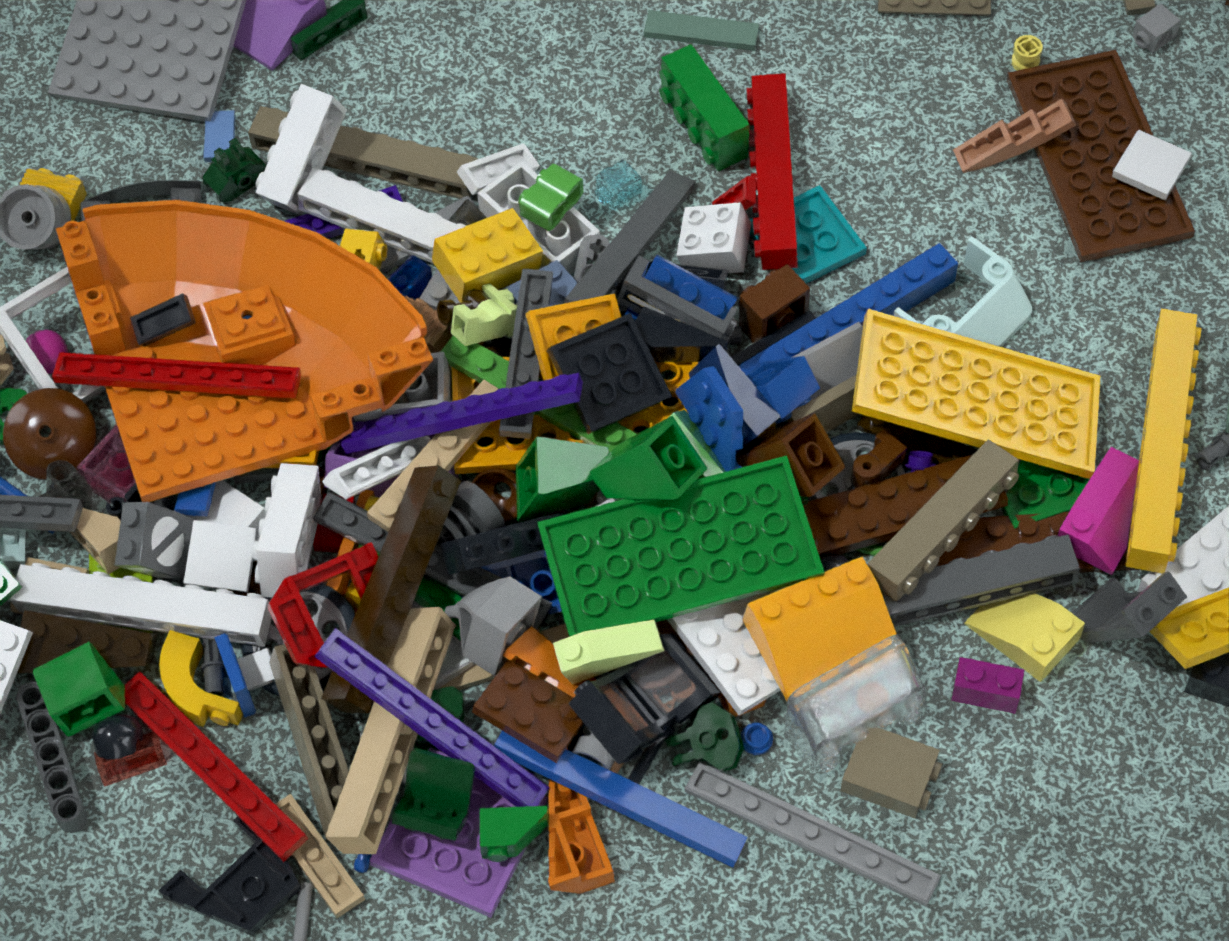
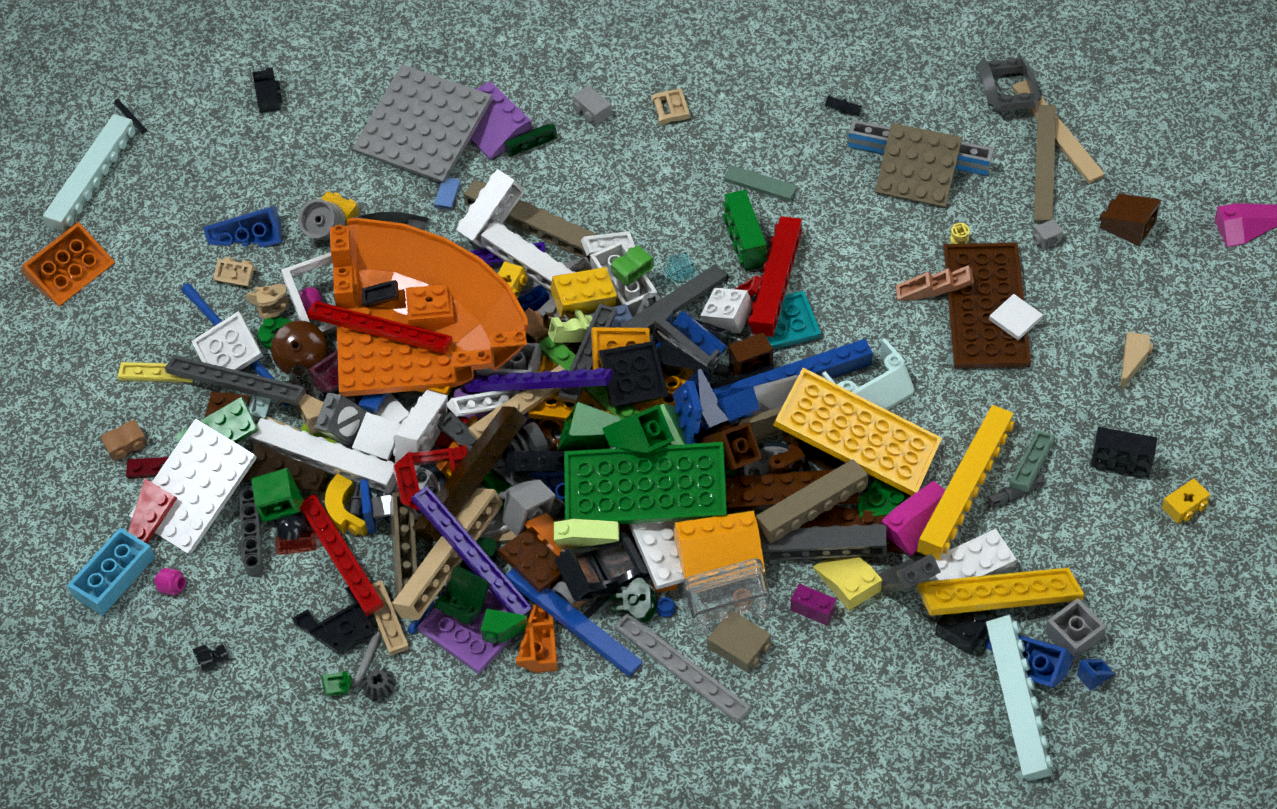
camera: 15 degrees right, 5 degrees down
dark green hinge [202,138,266,202] -> none
dark purple plate [905,451,936,472] -> none

